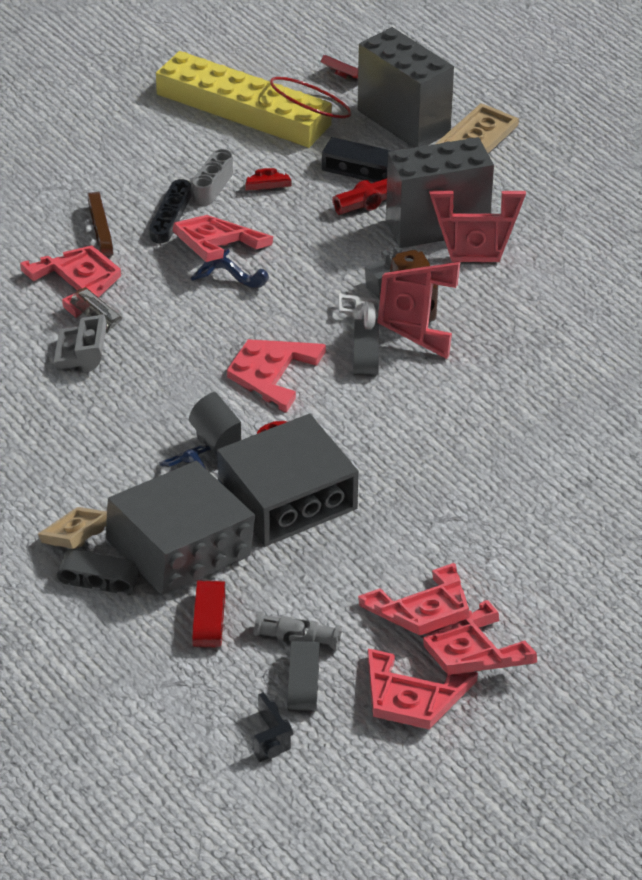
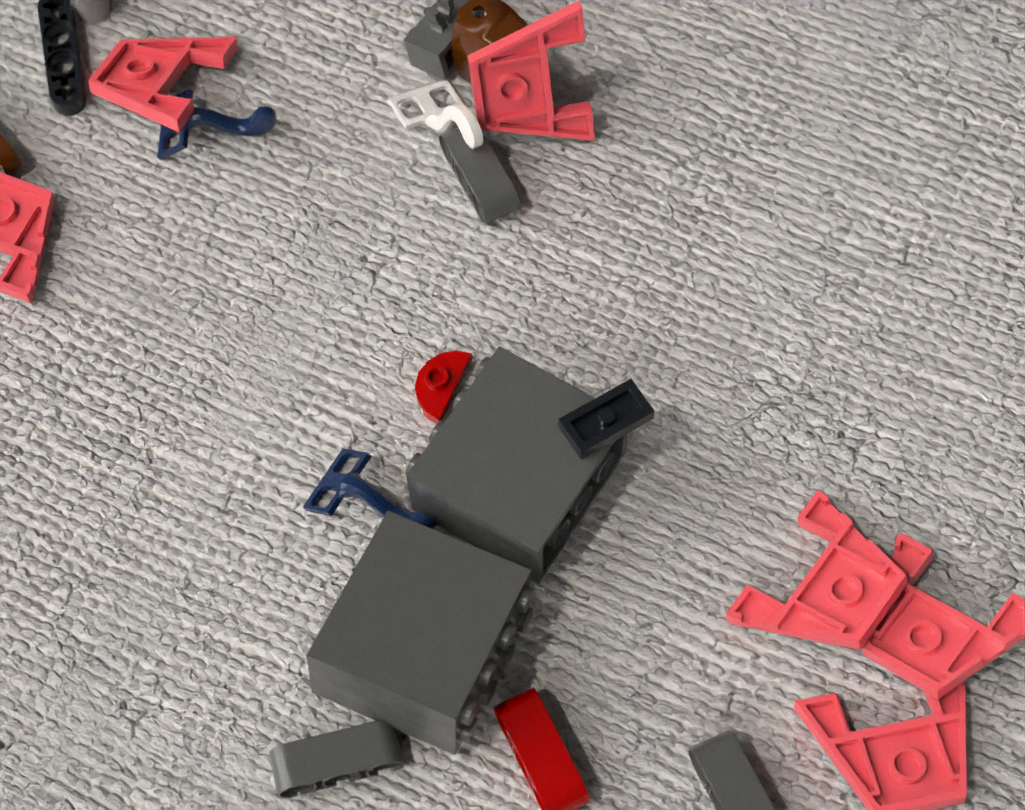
camera: 25 degrees left, 20 degrees up
tan plate [38,507,107,549] -> none
light grey brick [54,314,107,373] -> none
clear smoke slope [70,287,123,333] -> none
dark grey brick [189,391,242,460] -> none
coral wing [227,339,326,413] -> none
light grey piece [254,611,342,651] -> none
none -> black plate [558,379,655,460]

